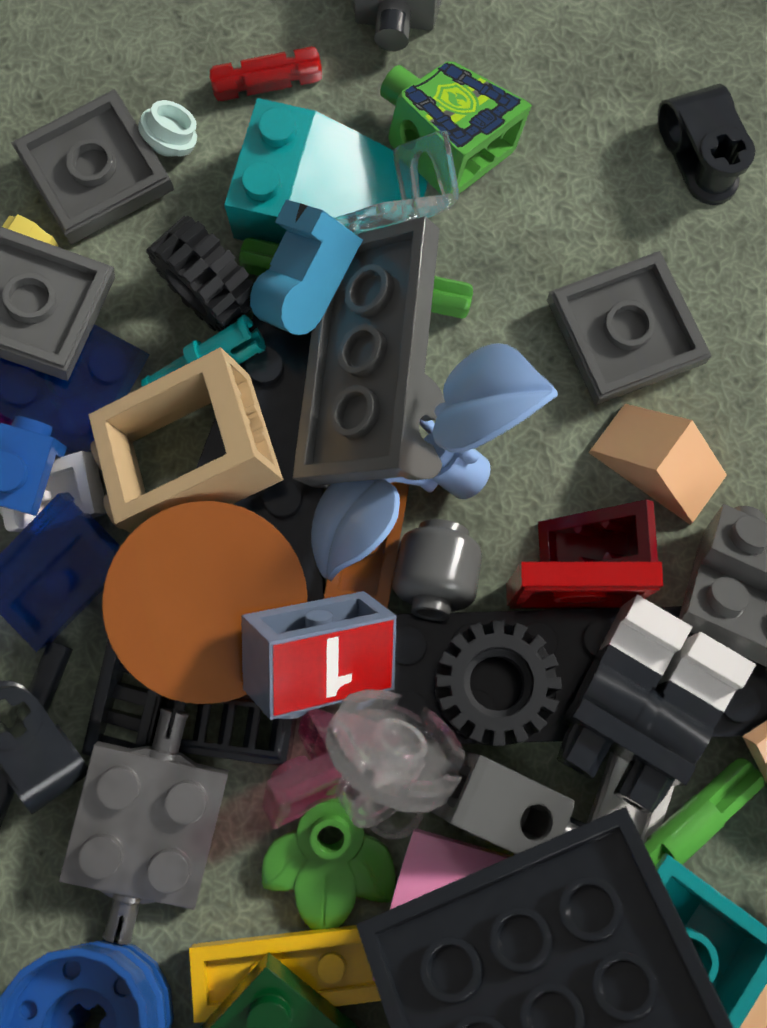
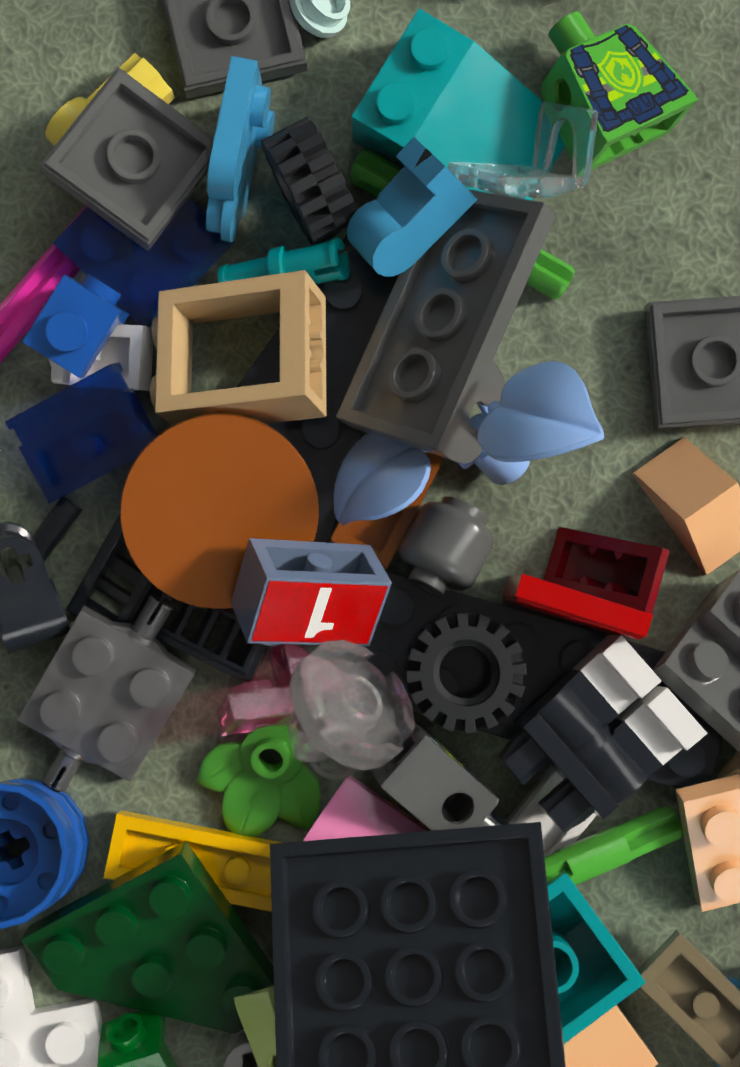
camera: 15 degrees right, 10 degrees up
none -> dark azure plate [206,56,275,242]

